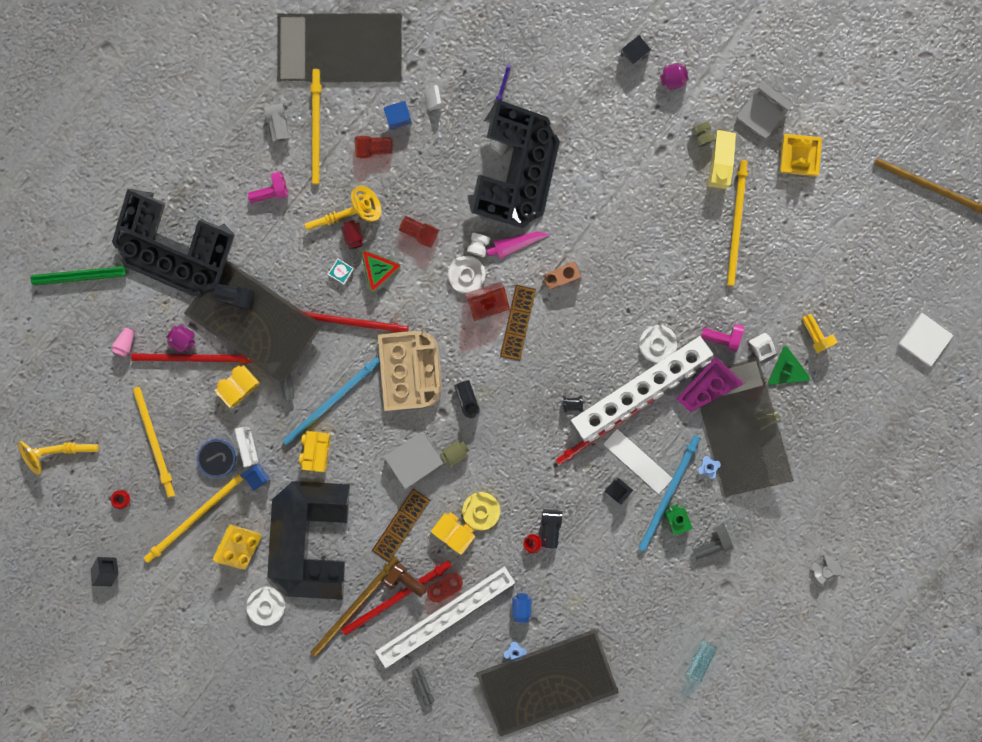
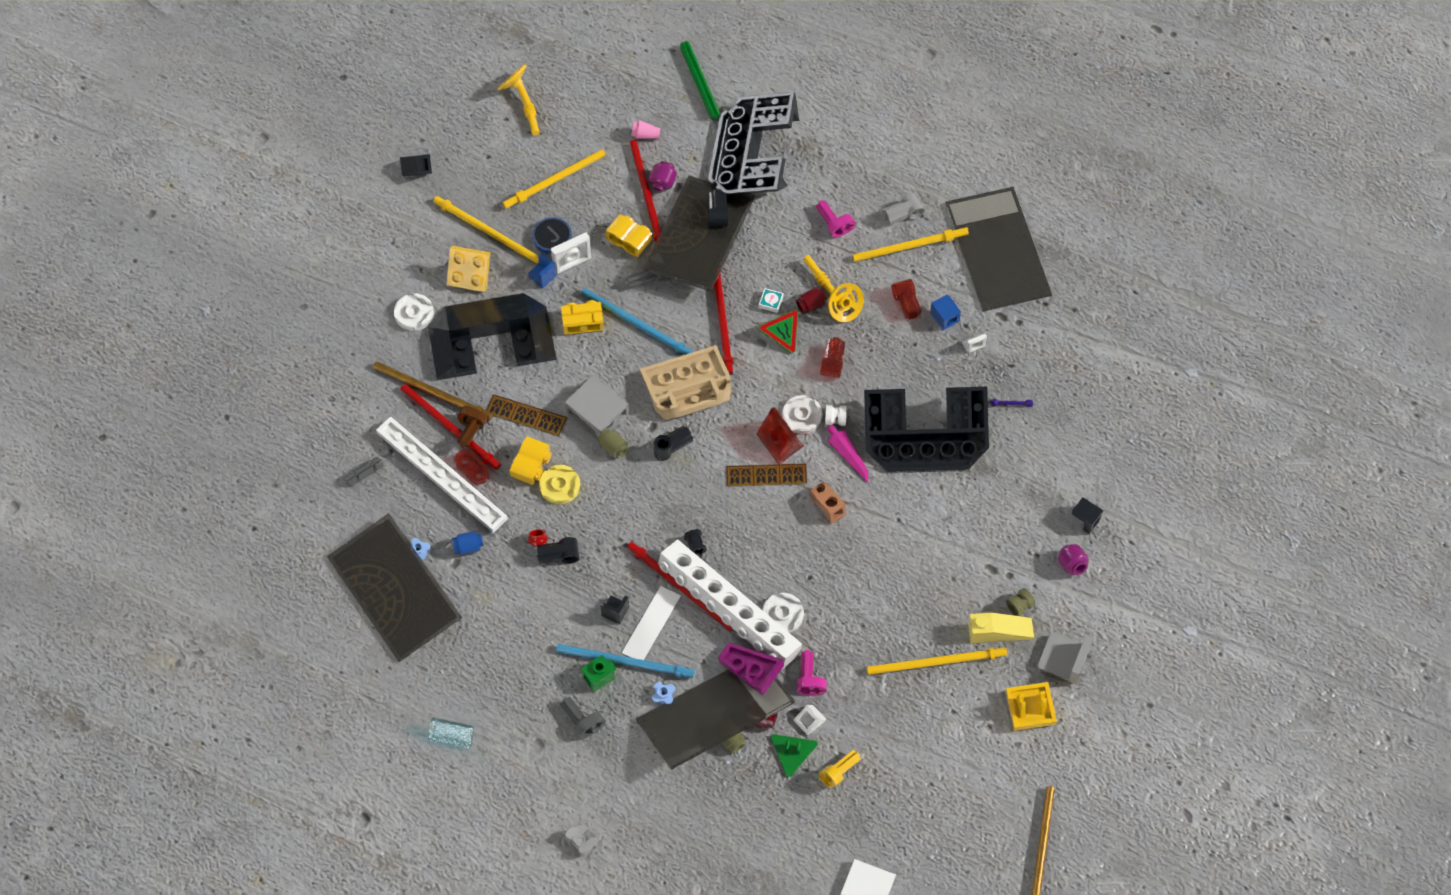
camera: 75 degrees right, 25 degrees down
red plate [111,490,131,509] -> none

